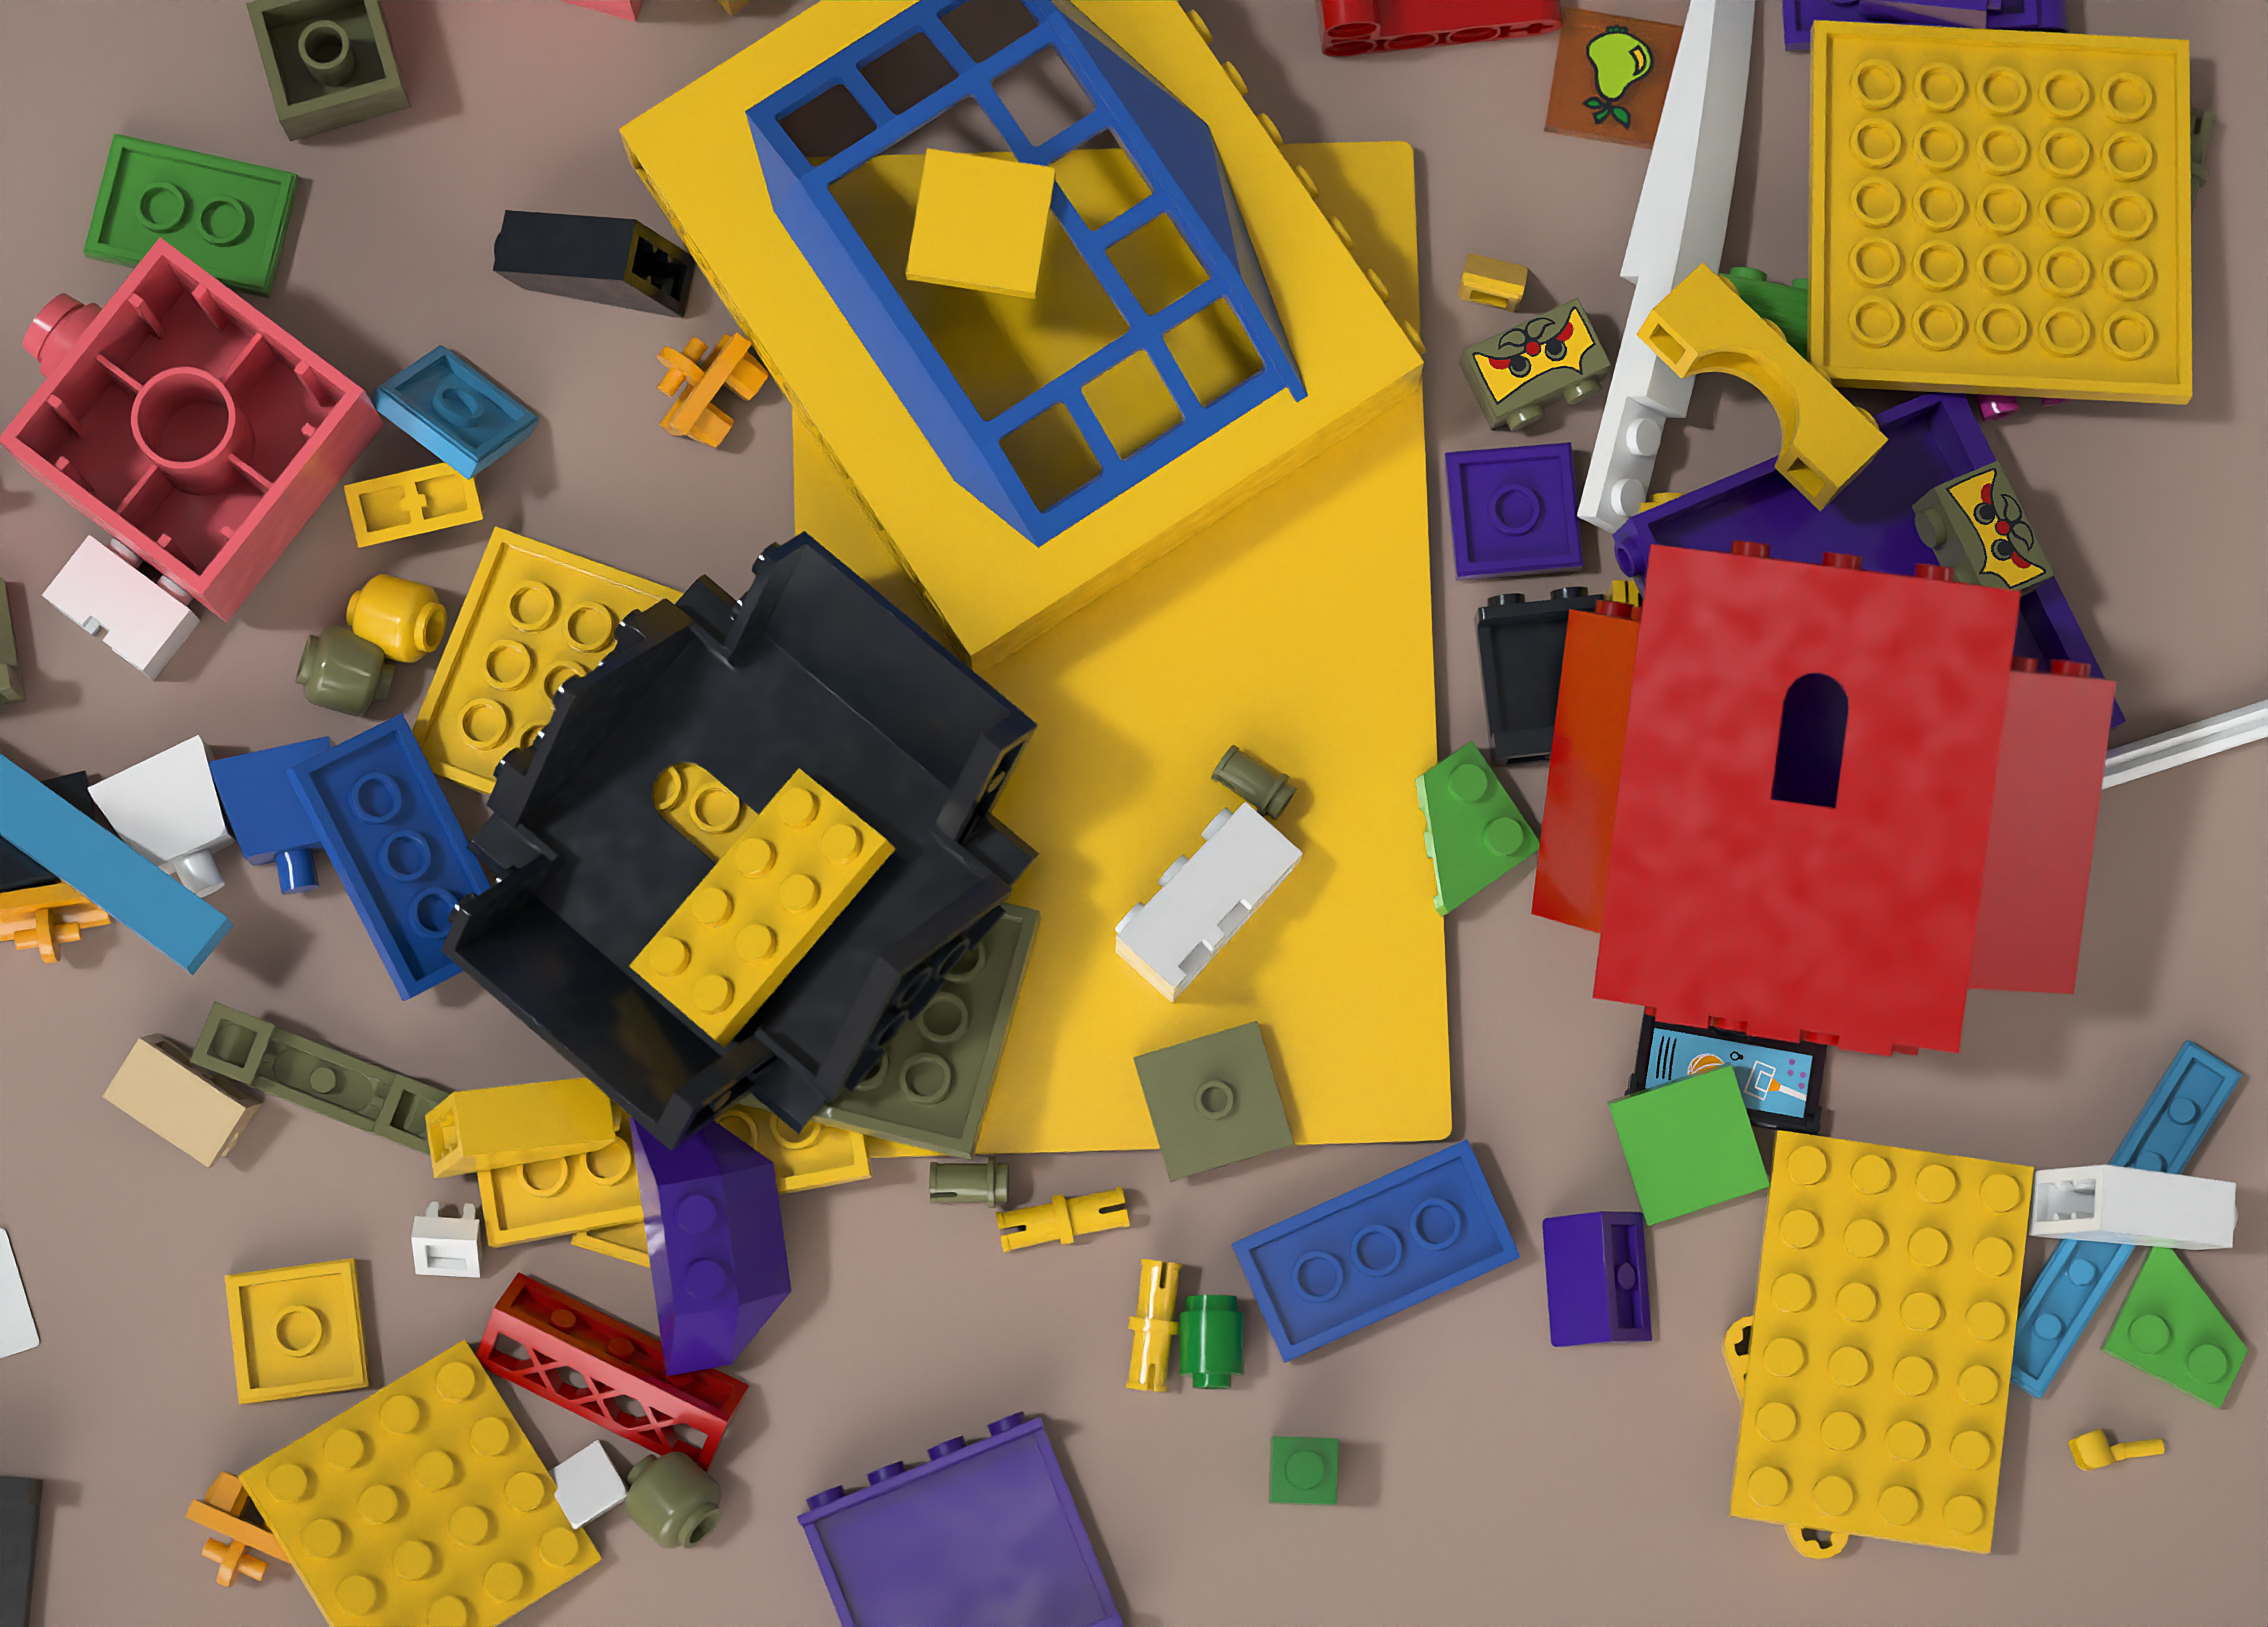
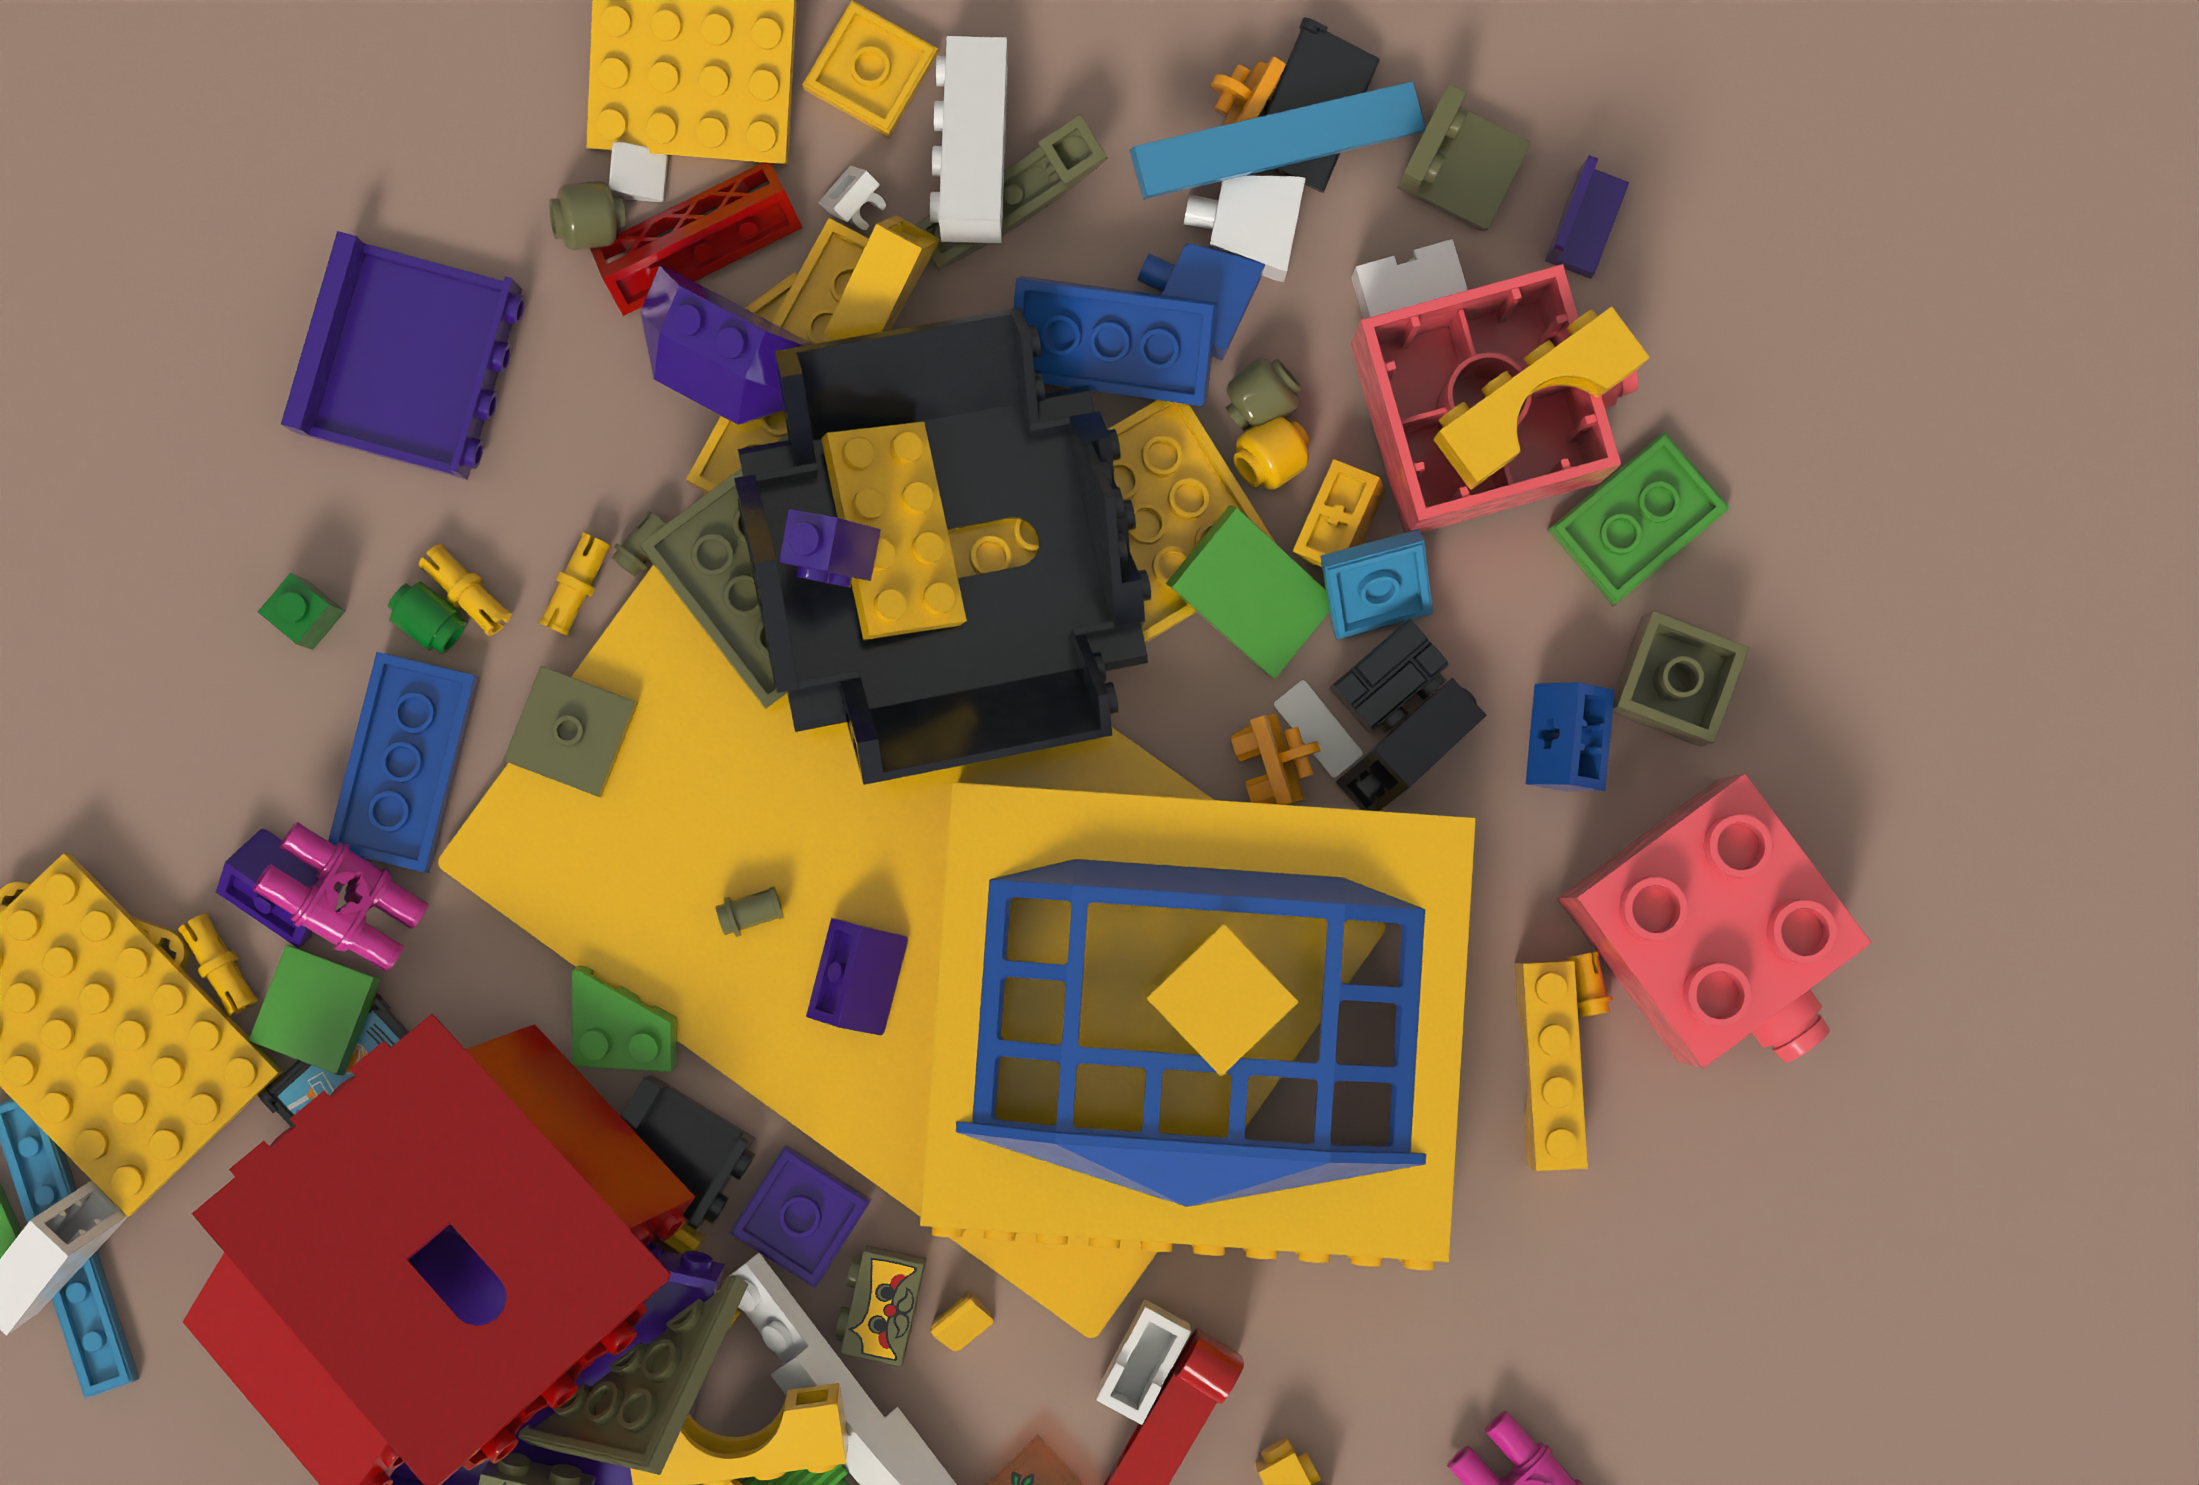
camera: 130 degrees right, 5 degrees up
tan hinge [102,1033,263,1168] -> none
white wedge [1115,802,1303,1003] -> none
none -> yellow pin [178,913,259,1017]
none -> dark pink pin [252,822,429,972]
none -> olive tile [518,1275,748,1475]
none -> dark purple brick [779,509,881,588]
none -> dark purple panel [806,918,908,1035]
none -> white brick [930,36,1008,243]
none -> white brick [1096,1299,1191,1425]
none -> bright green tile [1166,505,1329,679]
none -> white sticker [1274,680,1363,778]
none -> black brick [1329,618,1449,733]
none -> yellow arch [1433,306,1650,490]
none -> blue brick [1525,682,1615,791]

